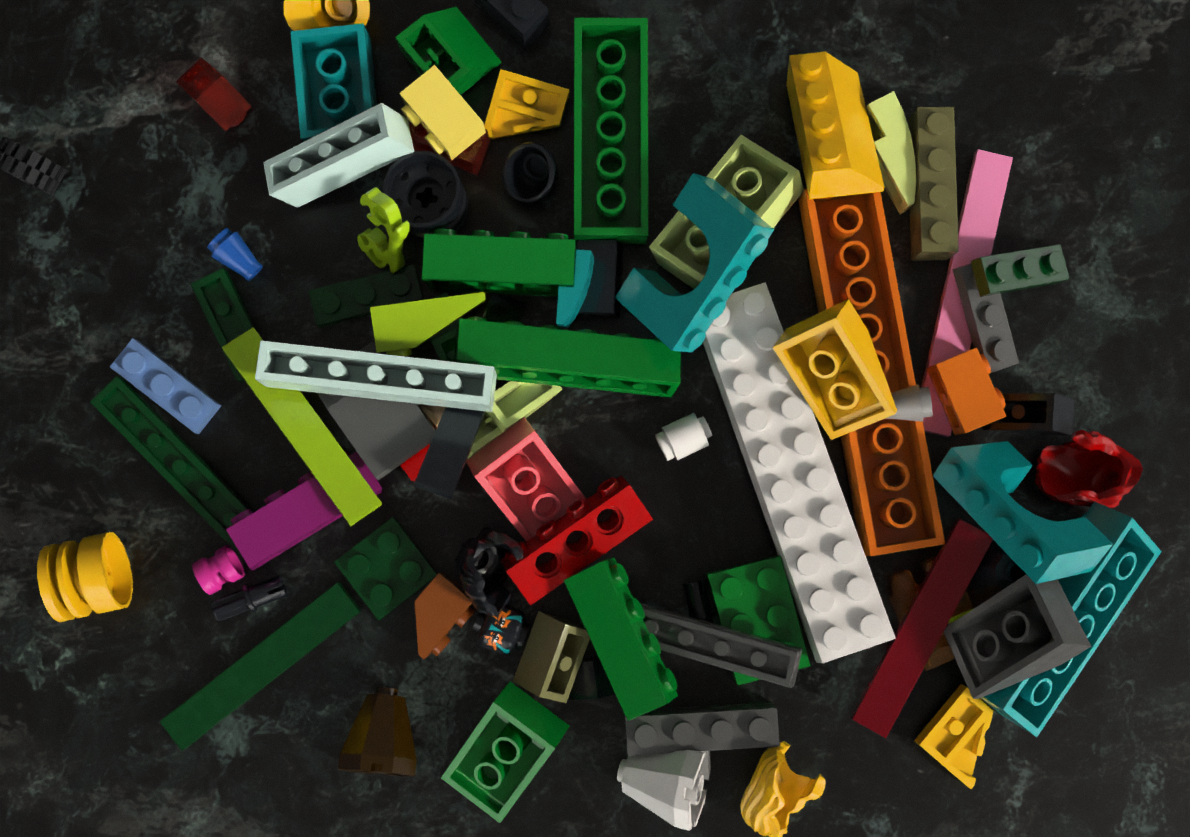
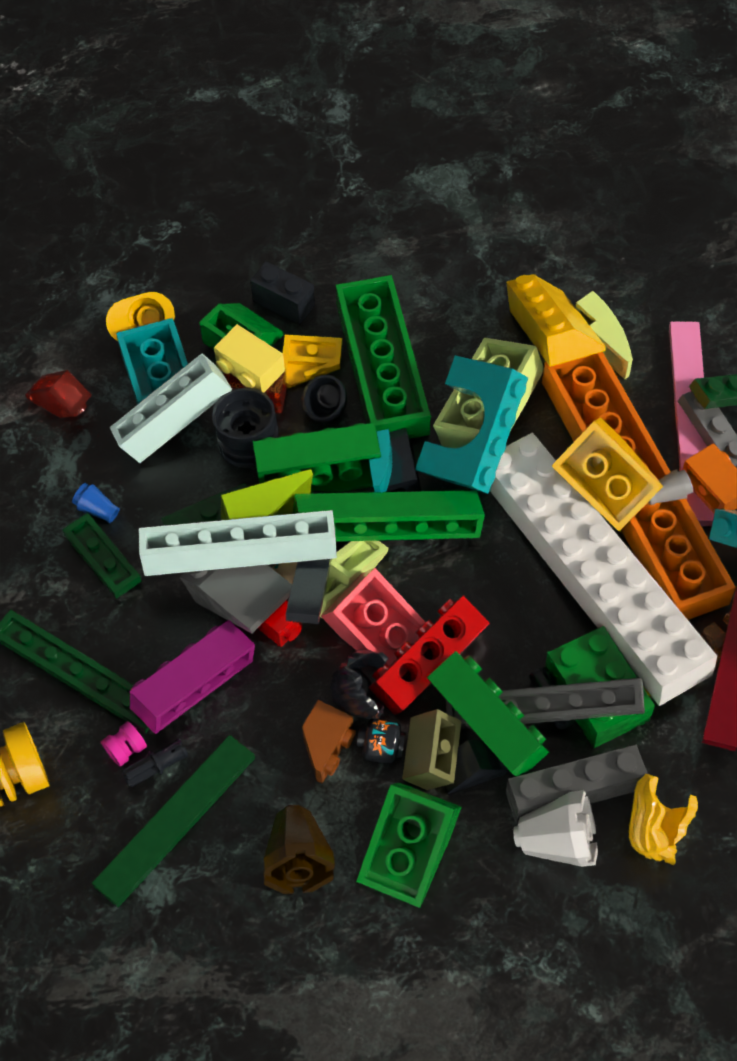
camera: 10 degrees left, 25 degrees down
medium blue plate [110,338,222,434] -> none
lime tile [222,327,382,527] -> none
dark green plate [334,517,438,621] -> none
lime helmet [357,187,410,274] -> none
white brick [655,413,712,461] -> none
olive brick [907,107,959,261] -> none

